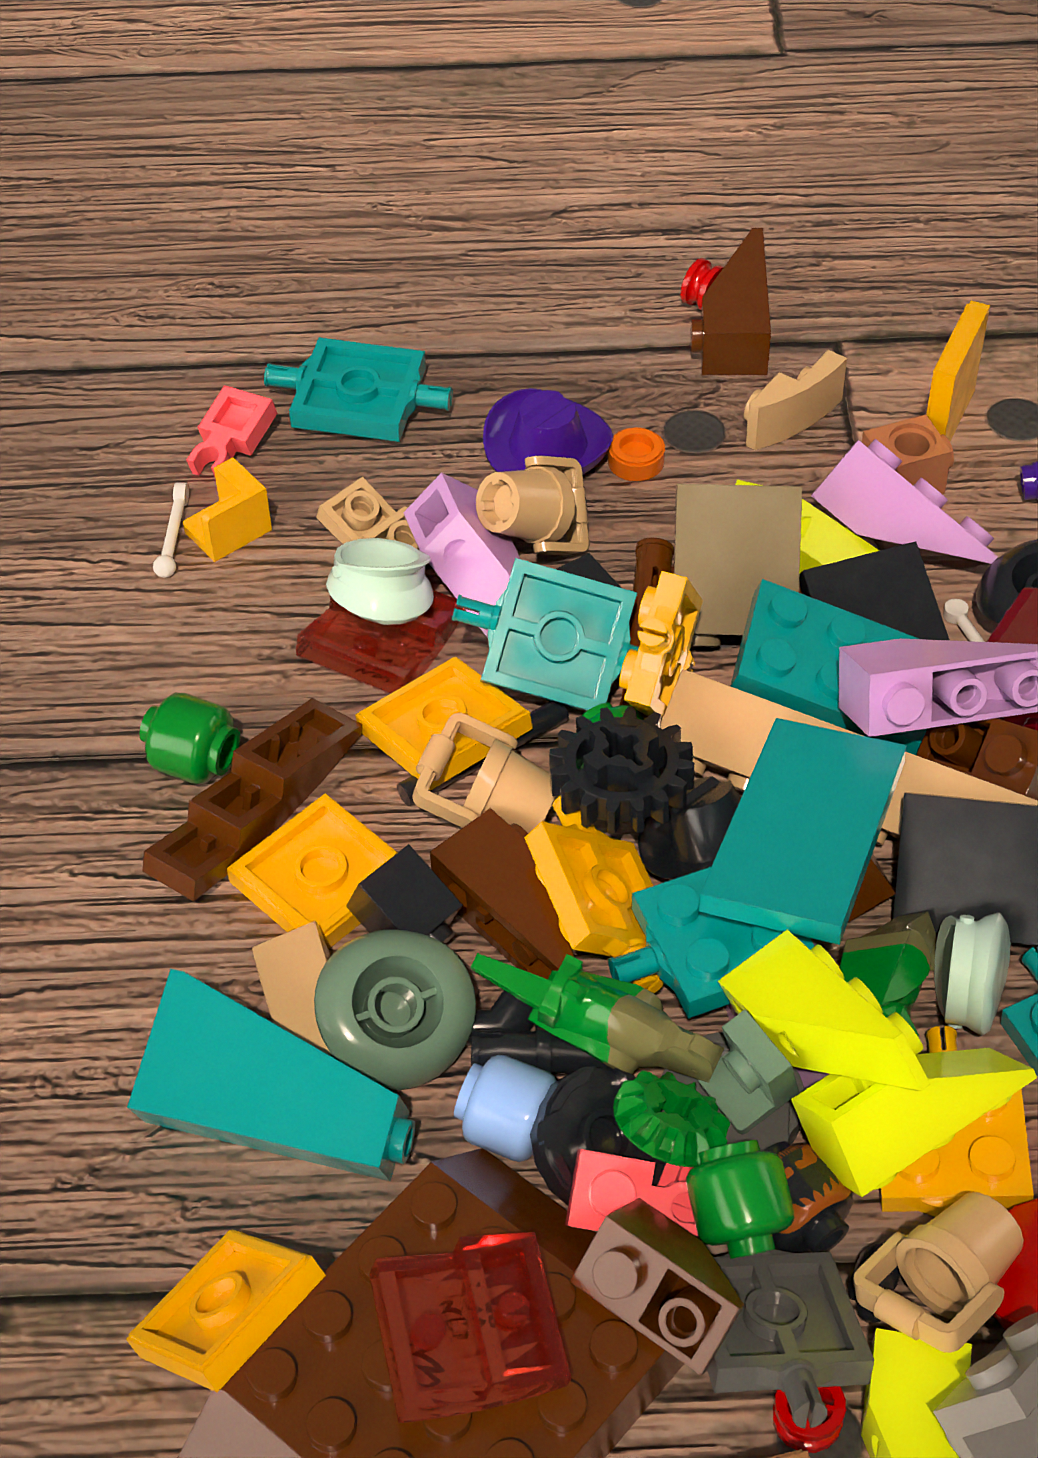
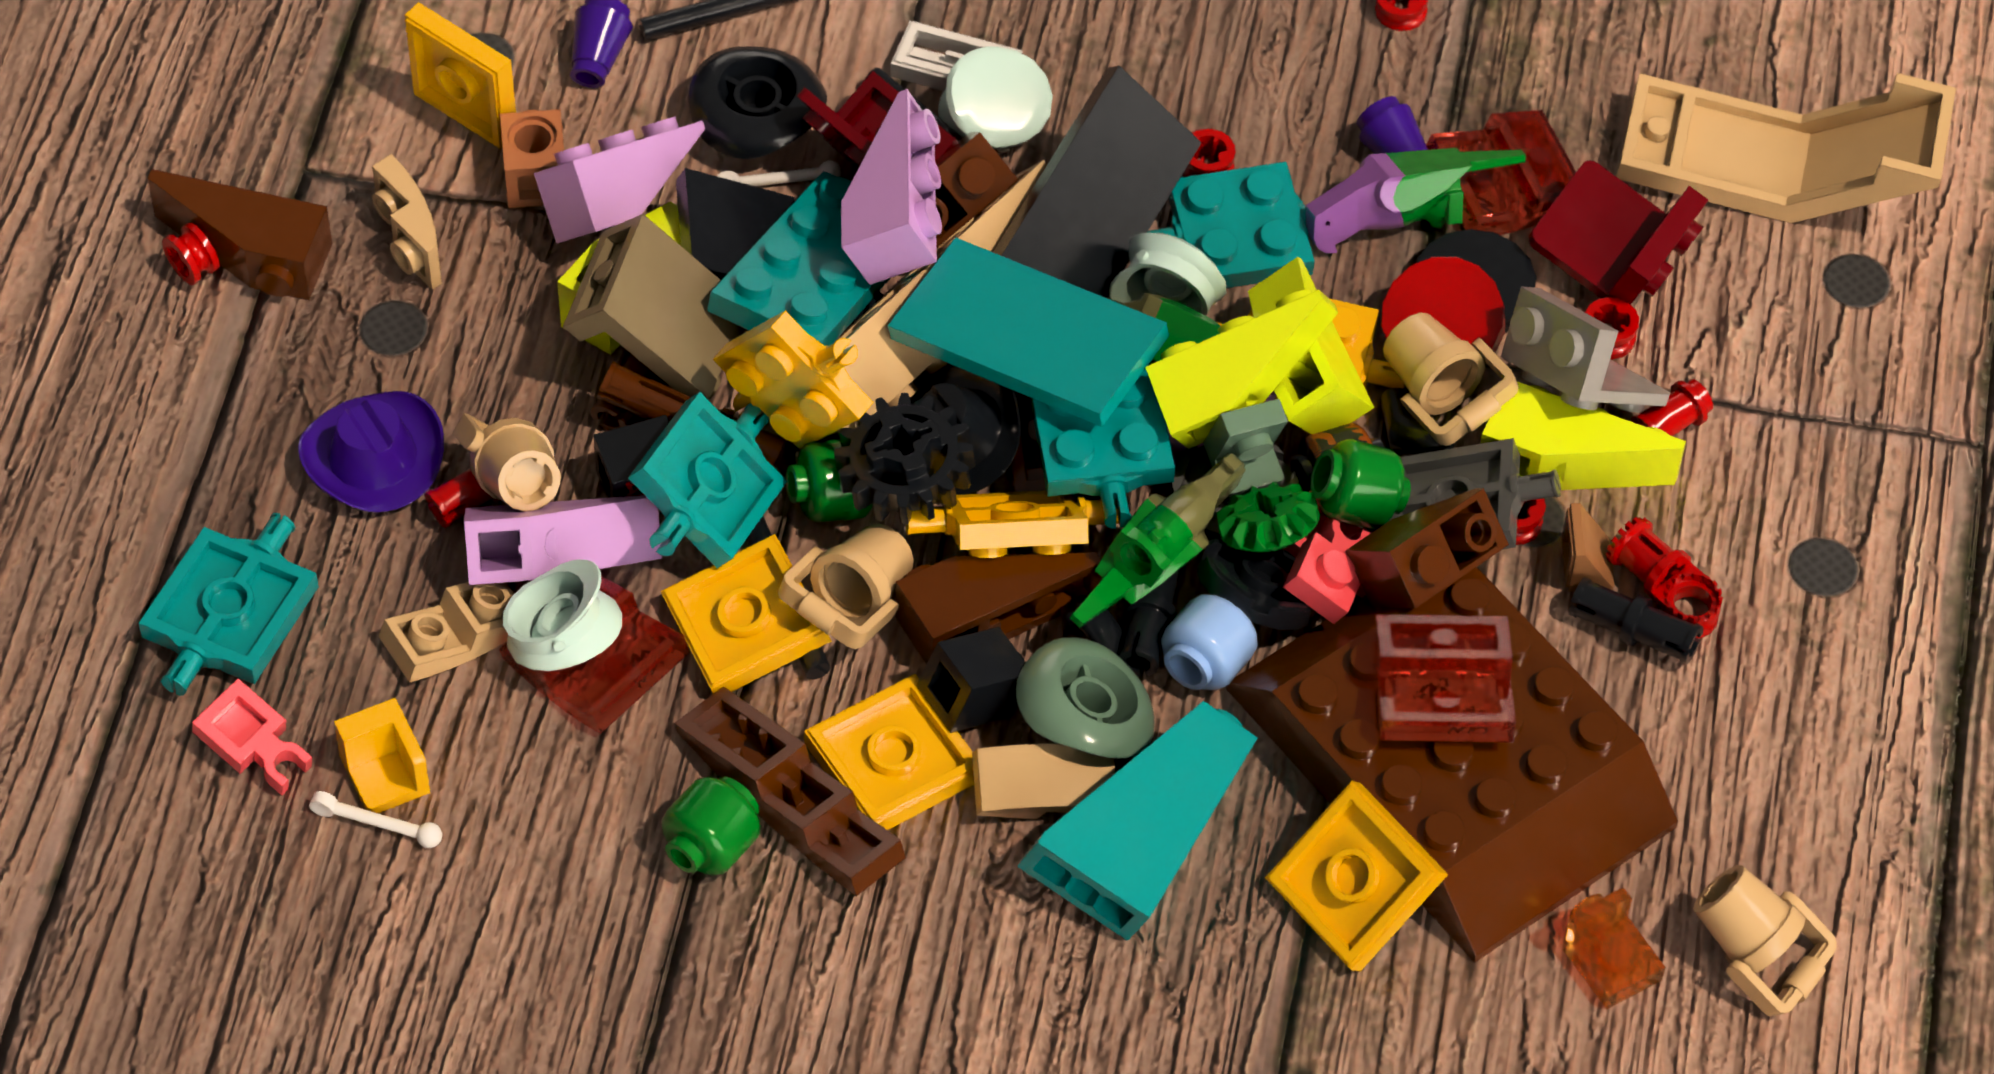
camera: 80 degrees left, 5 degrees up
orange tile [608,427,665,481] -> none

